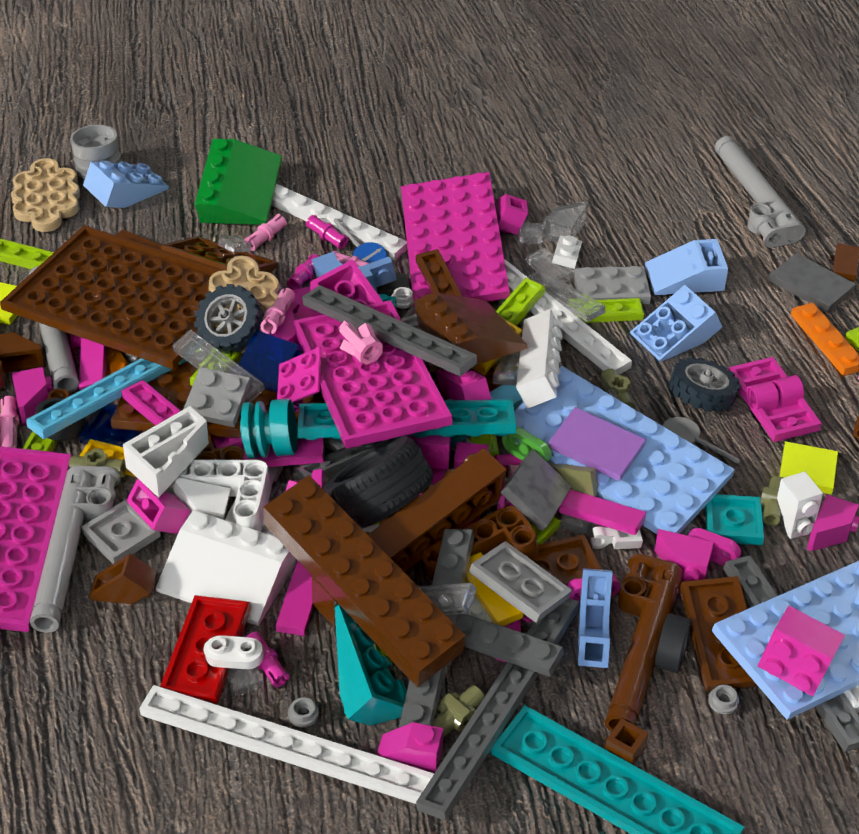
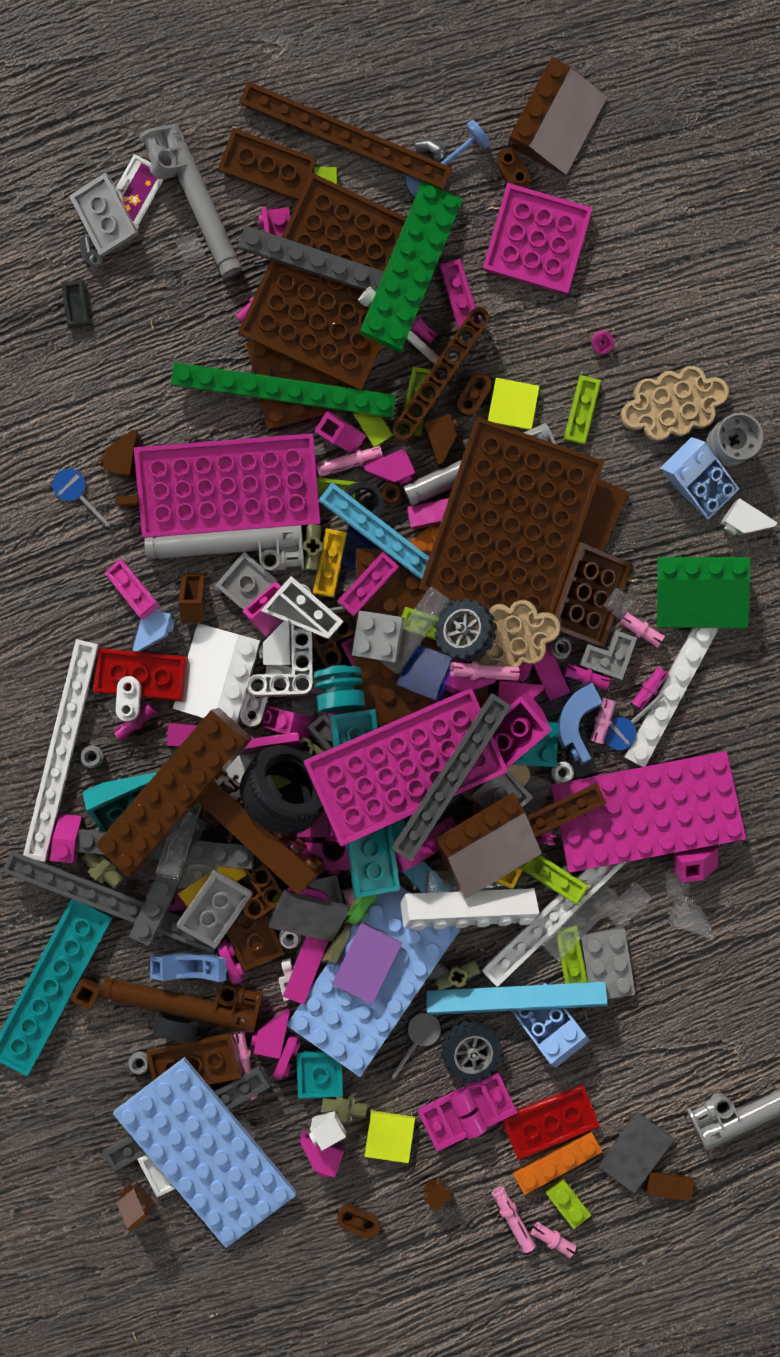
camera: 85 degrees right, 45 degrees up
dark pink hinge [277,347,321,412] -> none
bright pink rock [339,320,382,365] -> none
white plate [552,235,582,269] -> none
light blue slope [645,239,728,295] -> none
dark pink brick [757,605,845,696] -> none
none -> dark pink tile [105,559,160,620]
none -> light blue slope [133,610,175,652]
none -> white plate [279,930,301,949]
none -> medium azure tile [426,982,607,1015]
none -> red tile [502,1083,601,1160]
none -> light grey plate [579,631,637,680]
none -> white slope [720,499,777,536]

